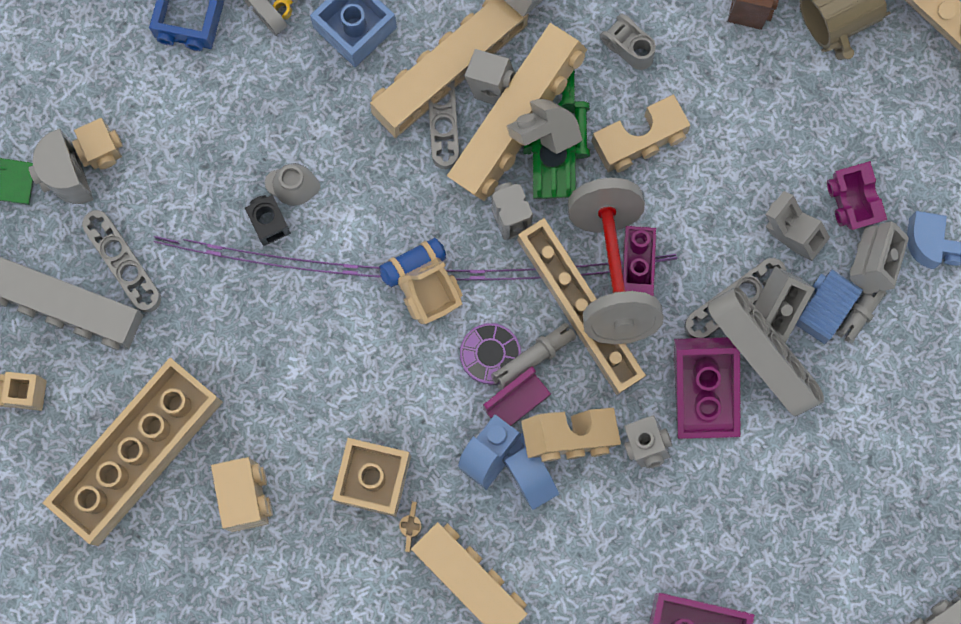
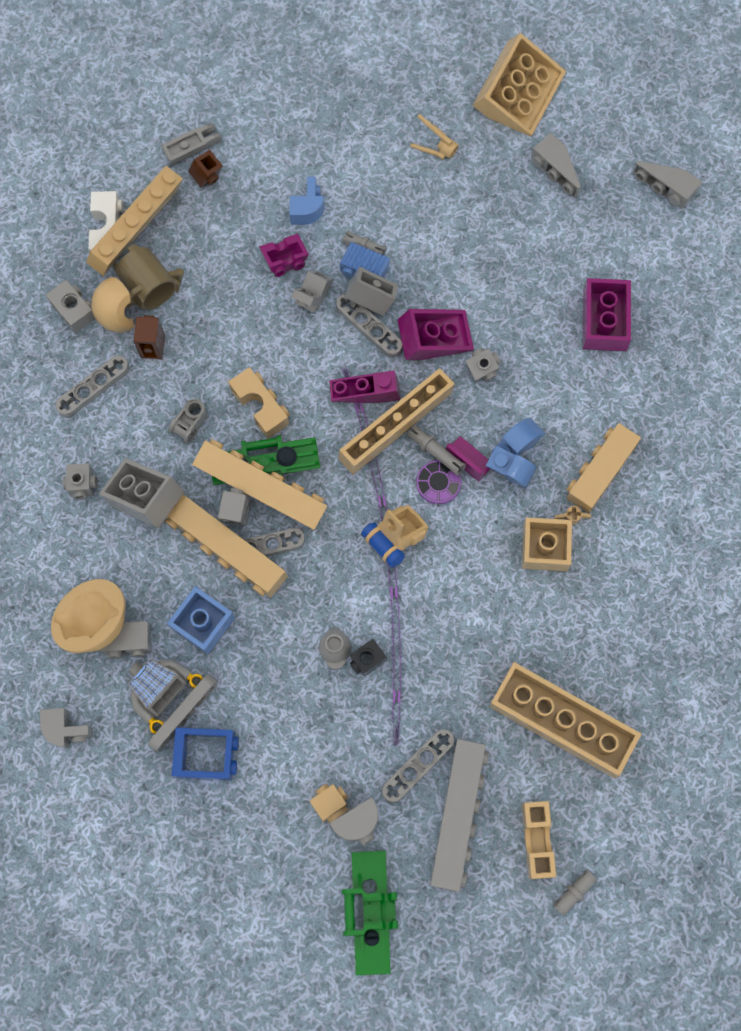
camera: 100 degrees left, 5 degrees down
tan brick [211,457,273,532] -> none
light grey brick [492,182,533,240] -> none
light grey brick [507,99,582,154] -> none
tan arch [521,408,621,462] -> none
light grey piece [568,178,664,344] -> none
light grey beam [708,287,824,416] -> none
light grey brick [850,221,909,294] -> none

